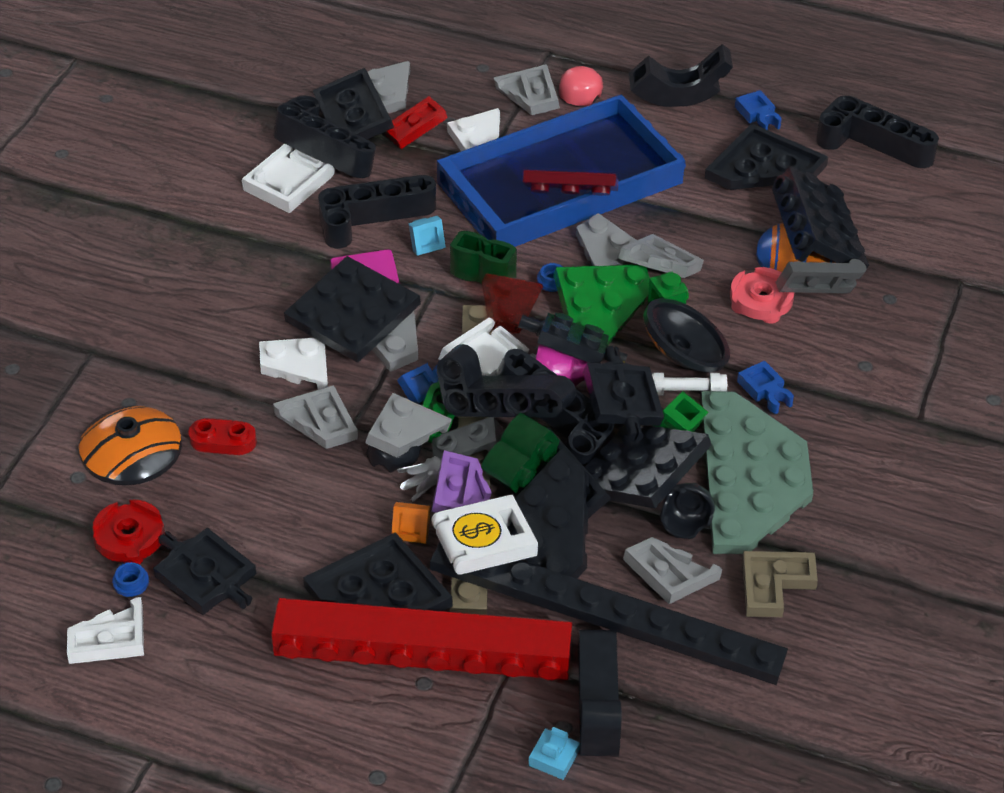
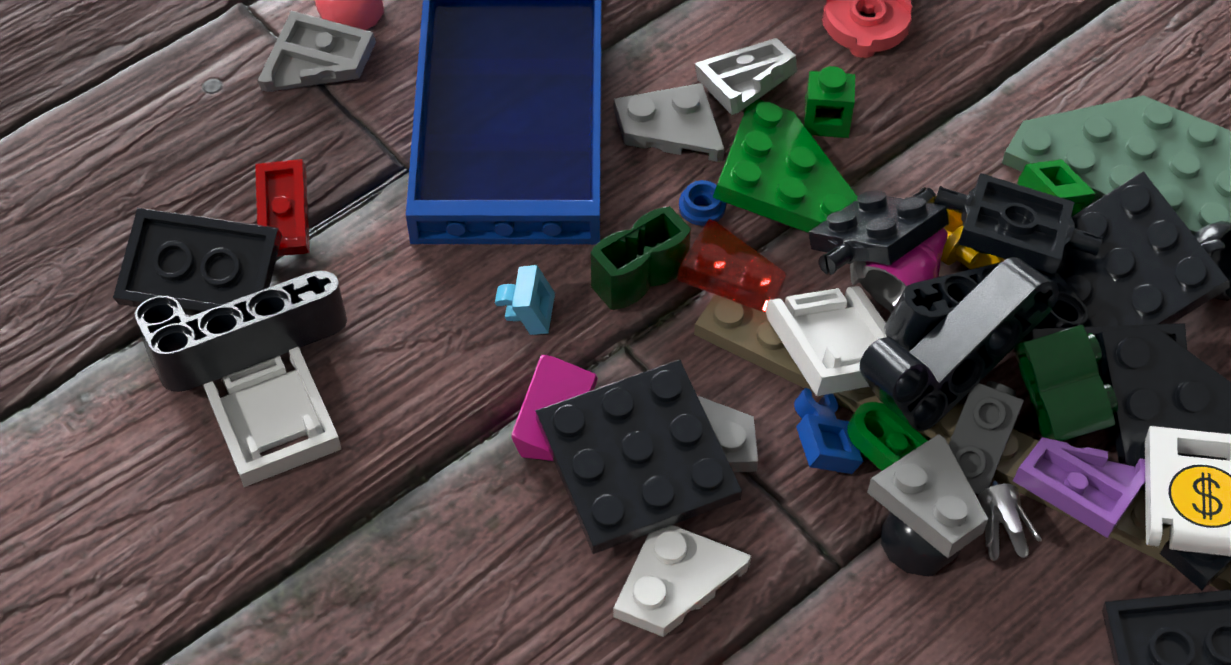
camera: 60 degrees left, 10 degrees up
light grey wing [273,385,358,449] -> none
black beam [318,175,436,249] -> none
light grey wing [367,61,410,114] -> none
orange tile [391,502,431,544] -> none
white wing [447,108,500,151] -> none
dark red plate [523,170,619,196] -> none
black dish [643,298,730,373] -> none
white bar [652,373,727,396] -> none
blue plate [737,360,794,414] -> none

